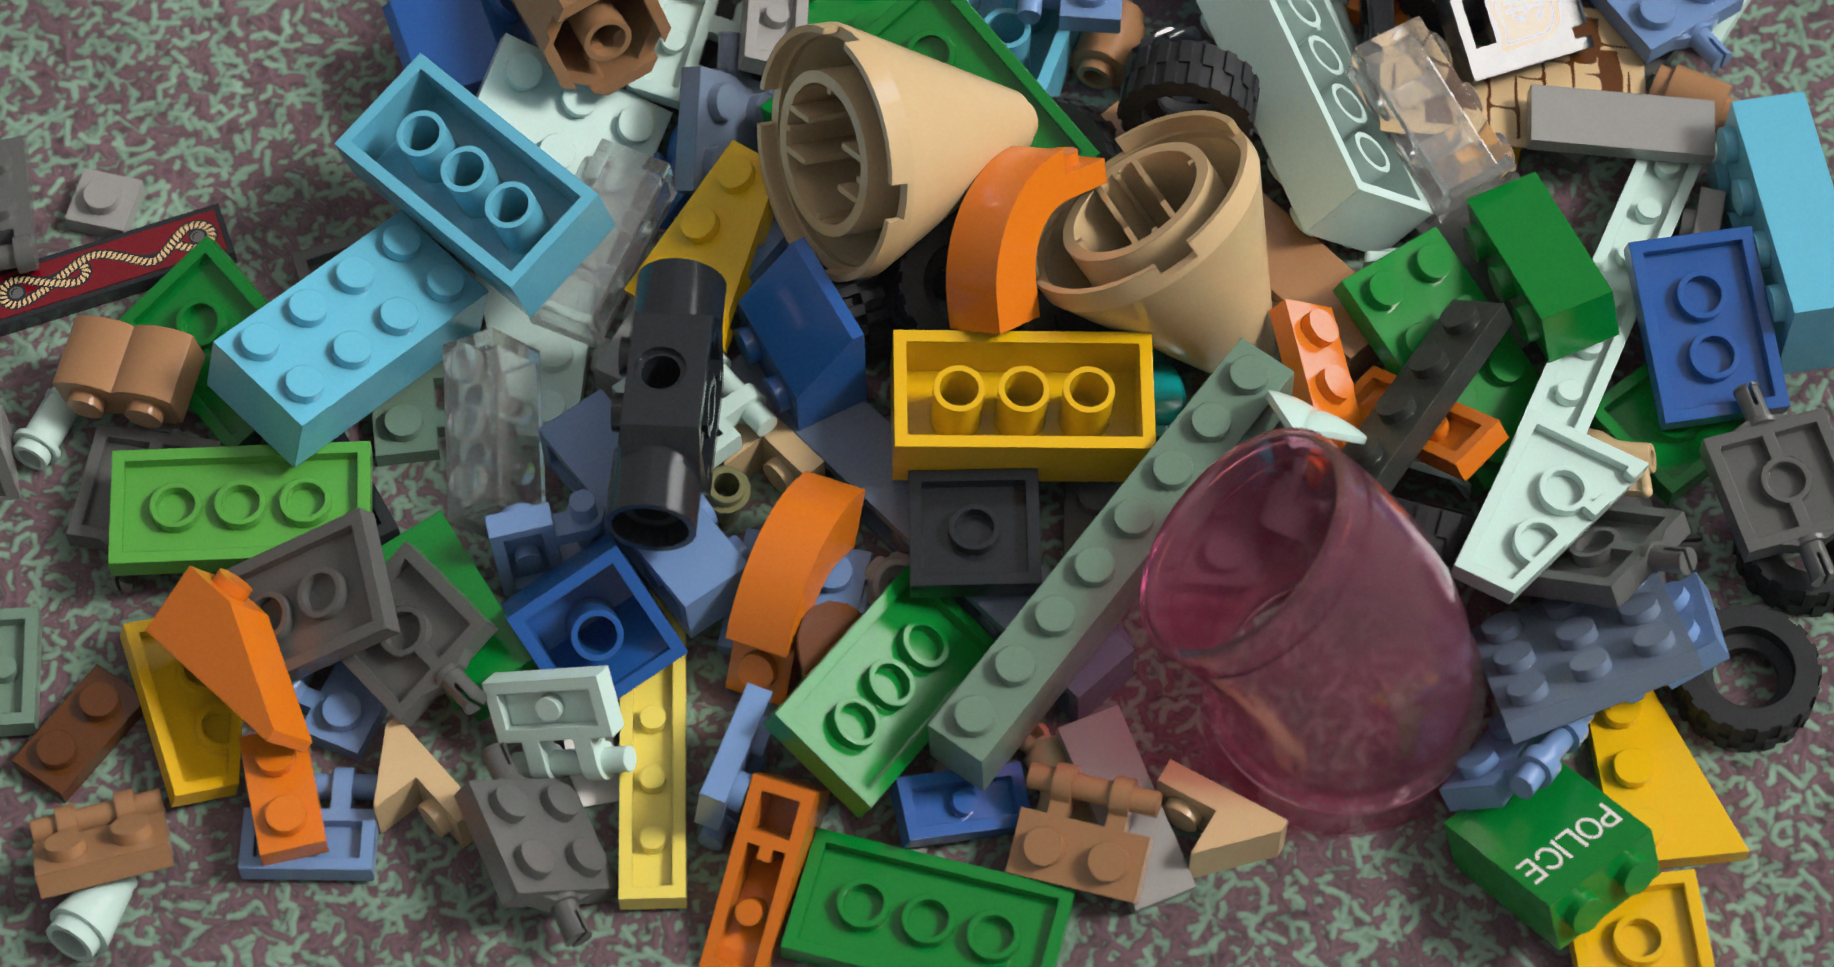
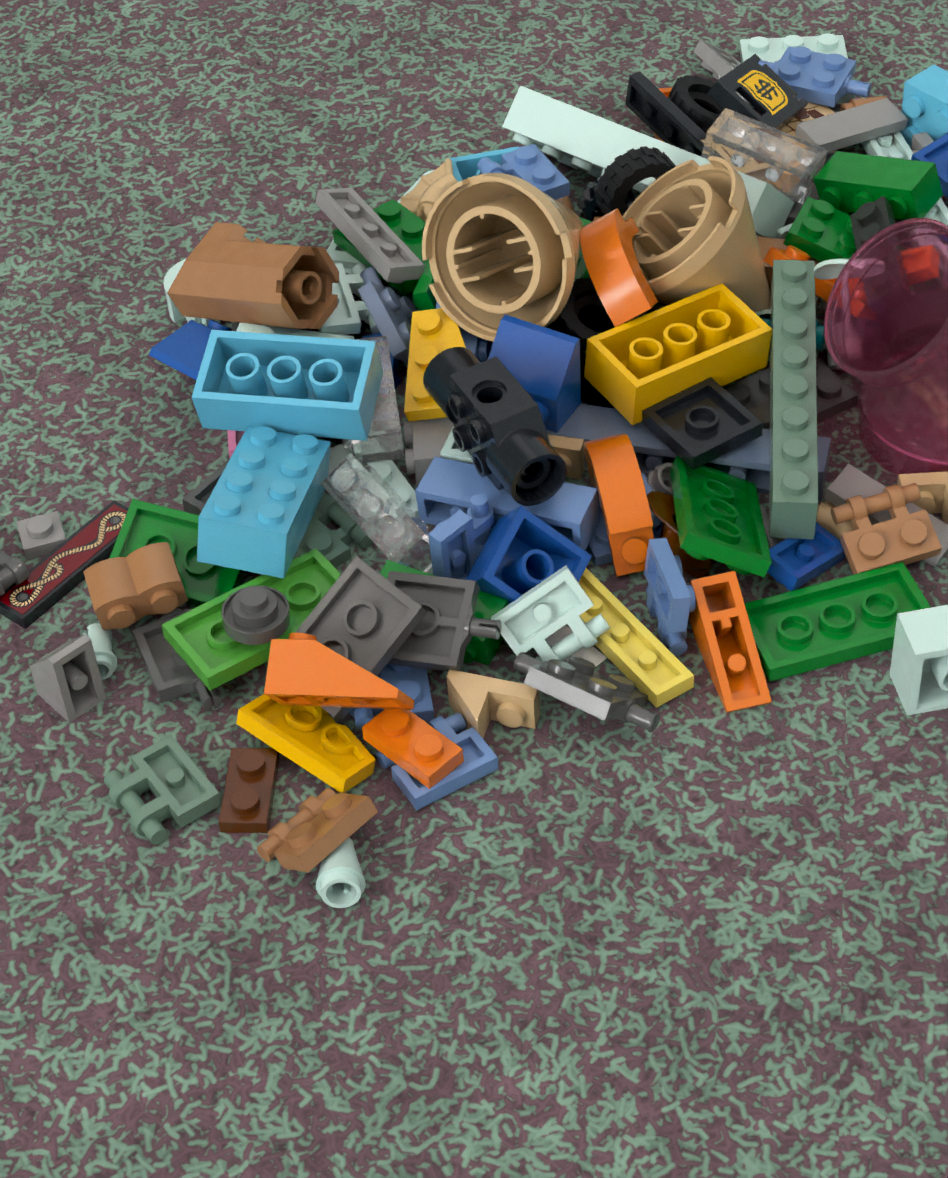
camera: 30 degrees left, 15 degrees down
none -> dark grey plate [221,586,291,645]

